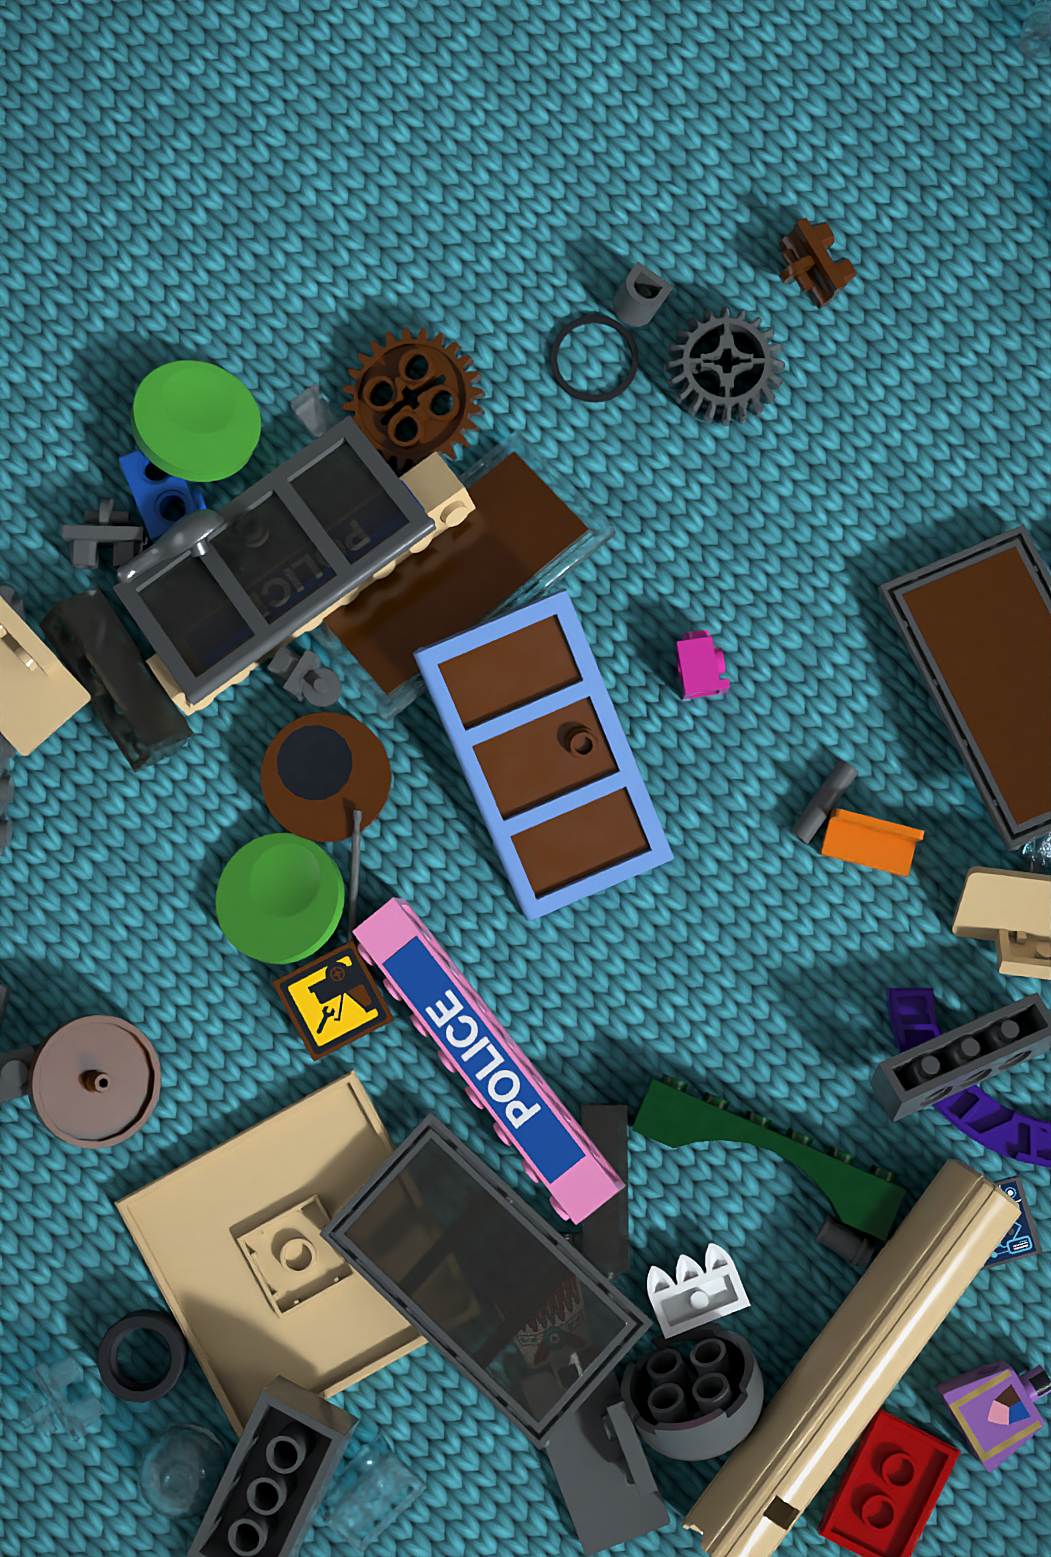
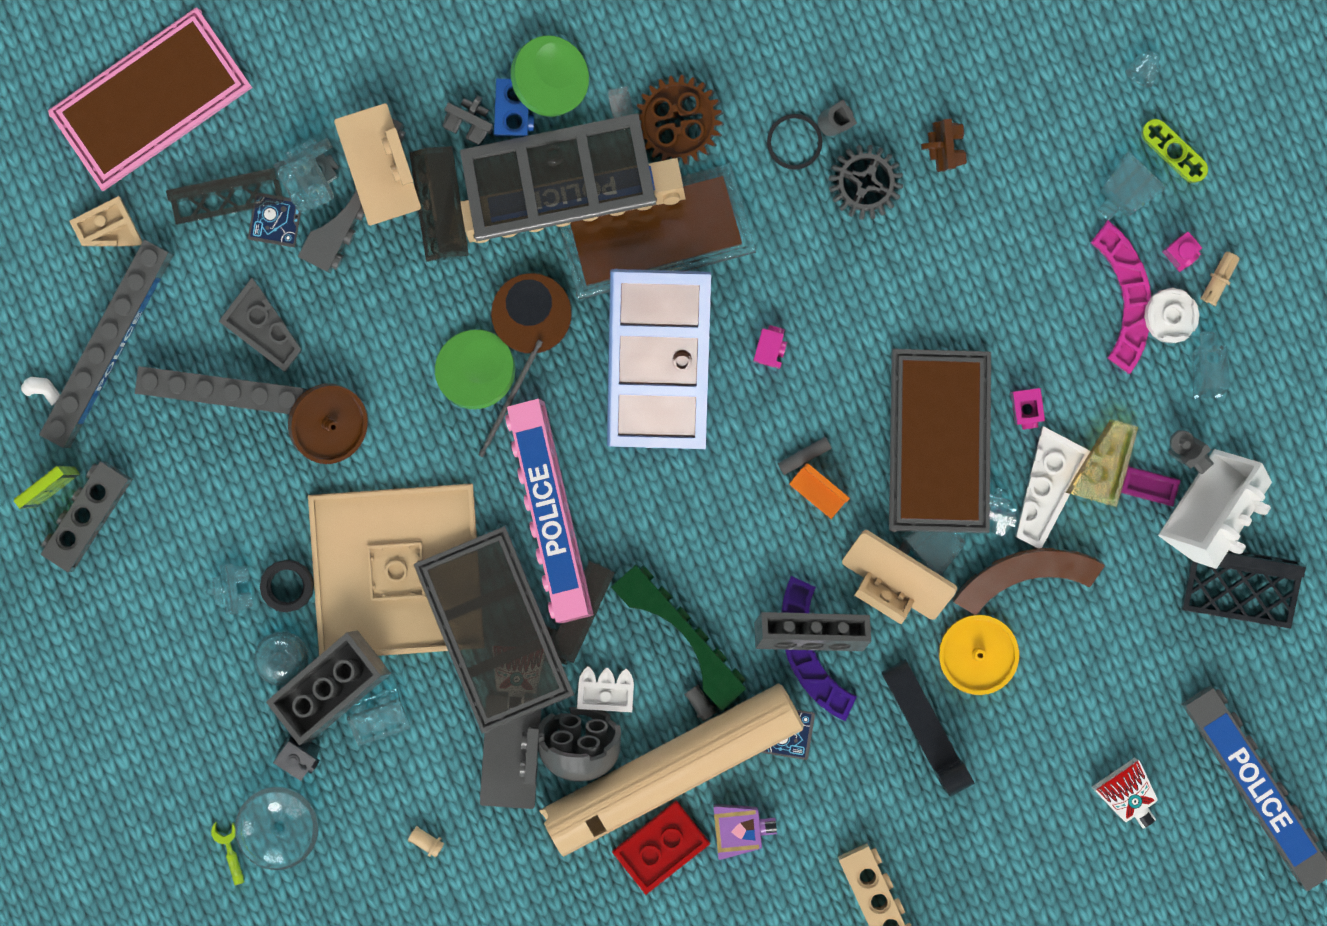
camera: 25 degrees right, 5 degrees up
flat silver piece [116,509,224,584] -> none
dark grey hips [267,646,342,707] -> none
piece [272,940,394,1062] -> none

